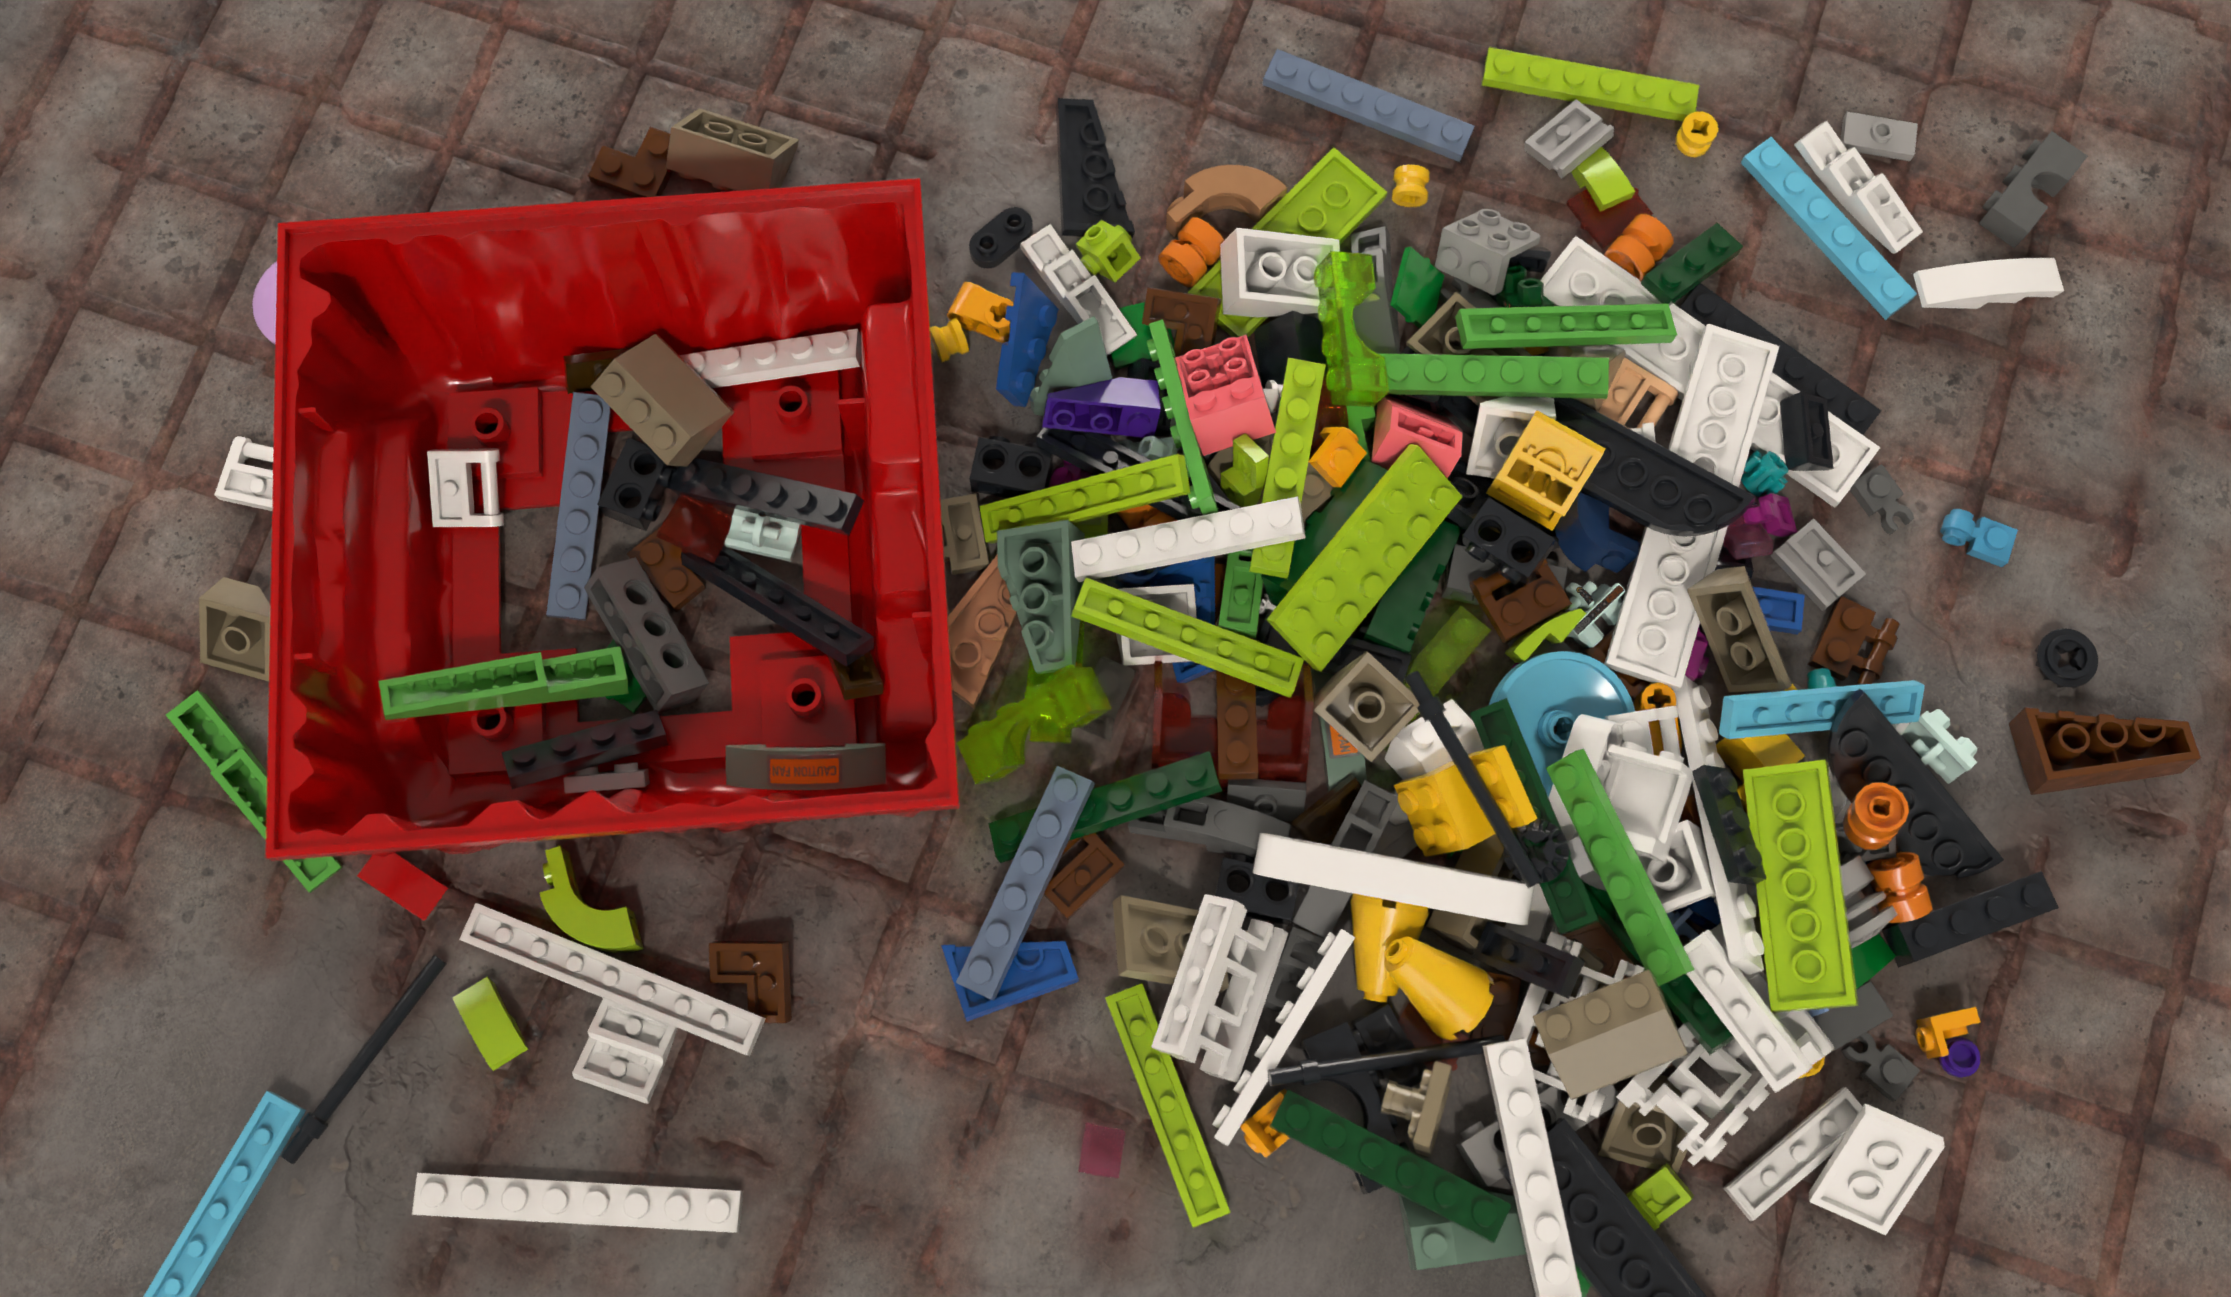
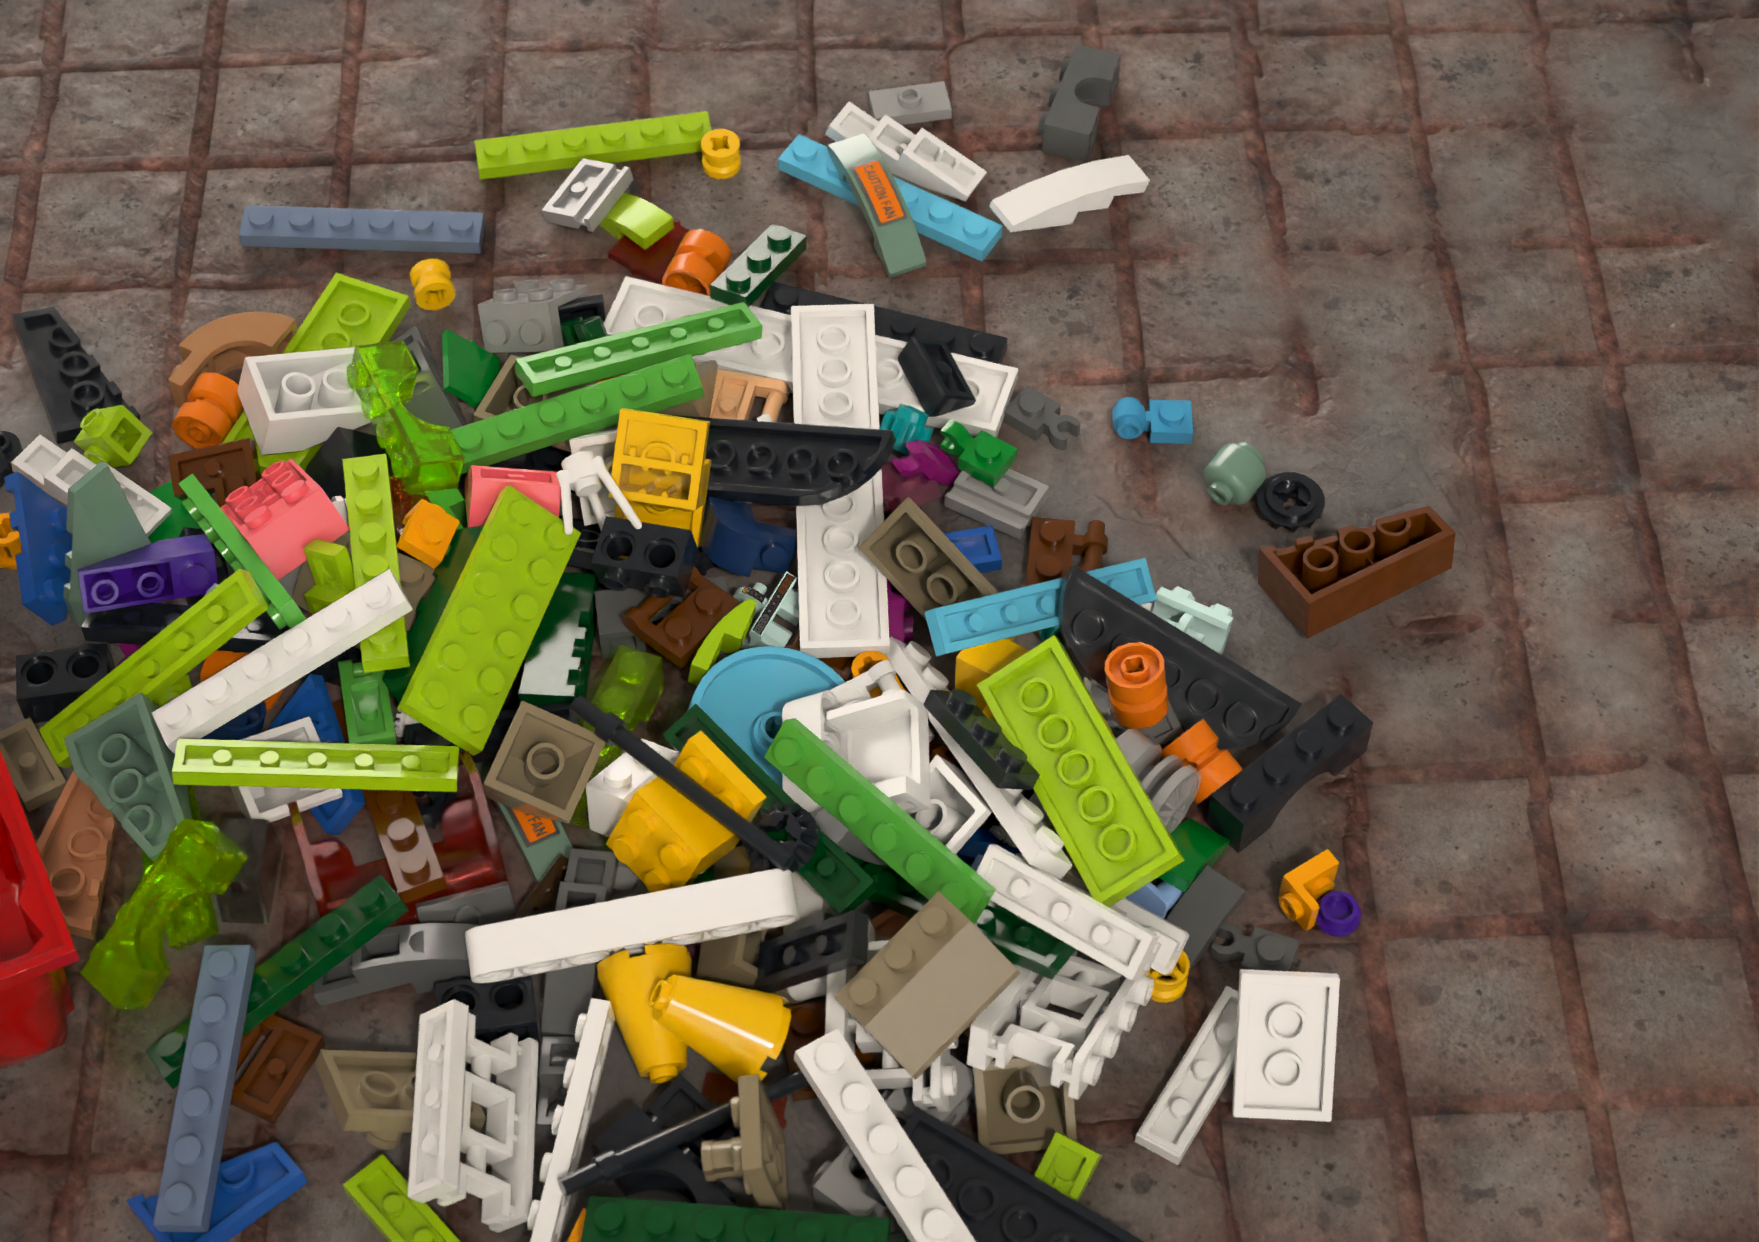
camera: 20 degrees left, 20 degrees down
none -> white plant [556,451,642,535]
none -> sand green slope [827,134,926,278]
none -> green plate [940,420,1017,487]
none -> sand green head [1203,442,1267,506]

